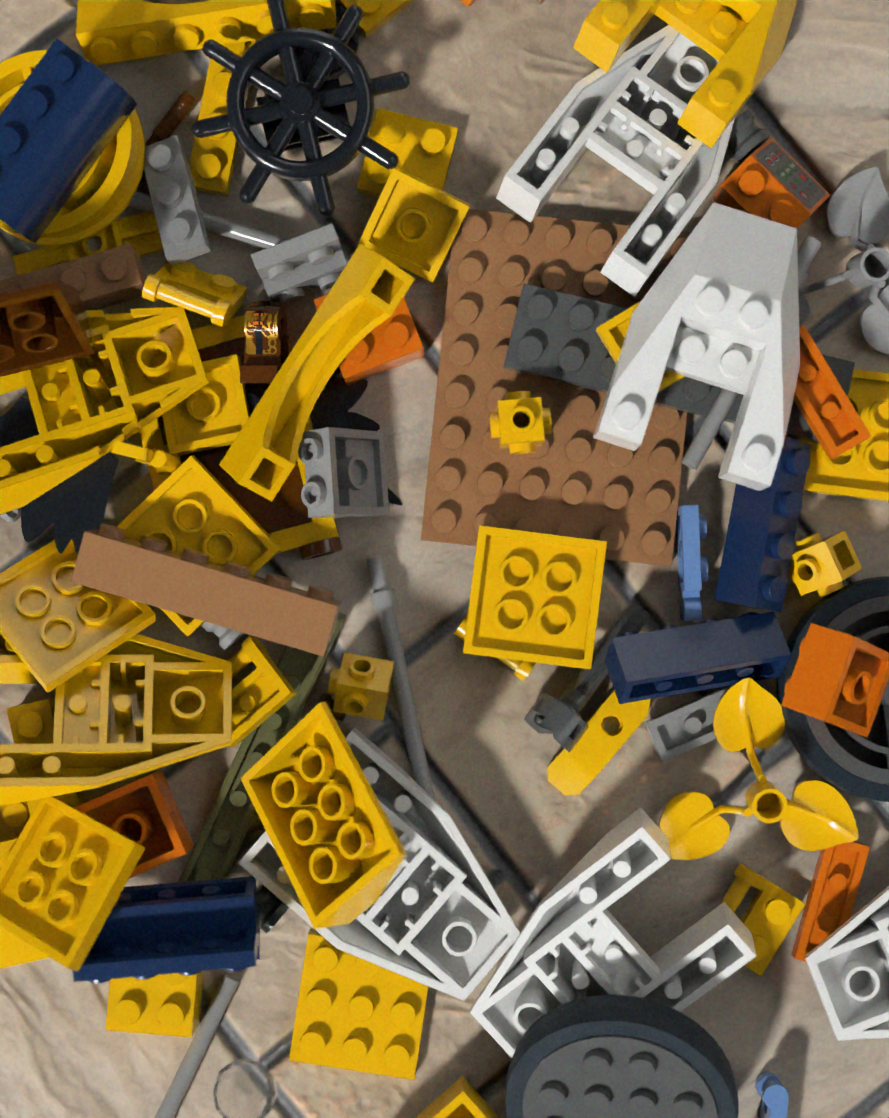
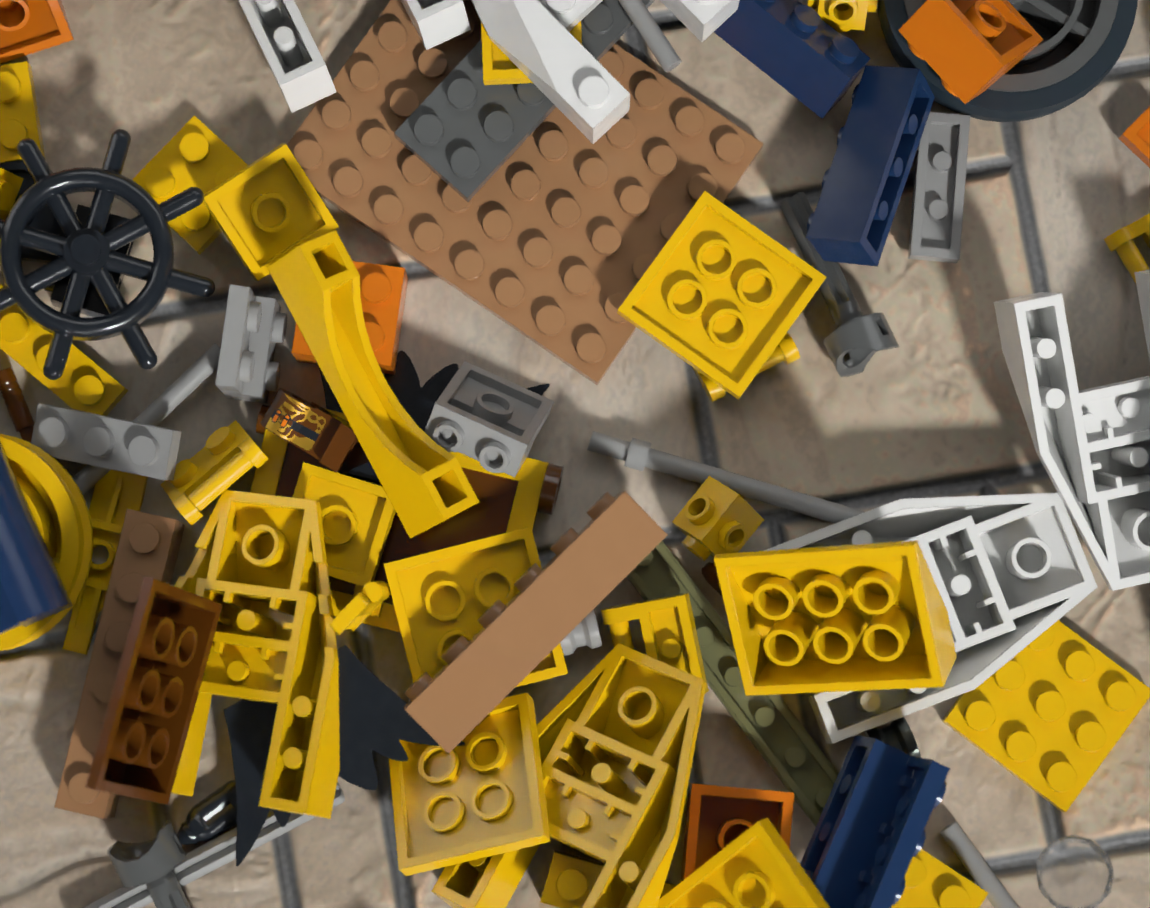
camera: 70 degrees left, 5 degrees down
yellow brick [489,391,552,454] -> none
yellow piece [547,690,651,795] -> none
yellow plant [659,677,859,860] -> none
medium blue plate [676,505,708,621] -> none

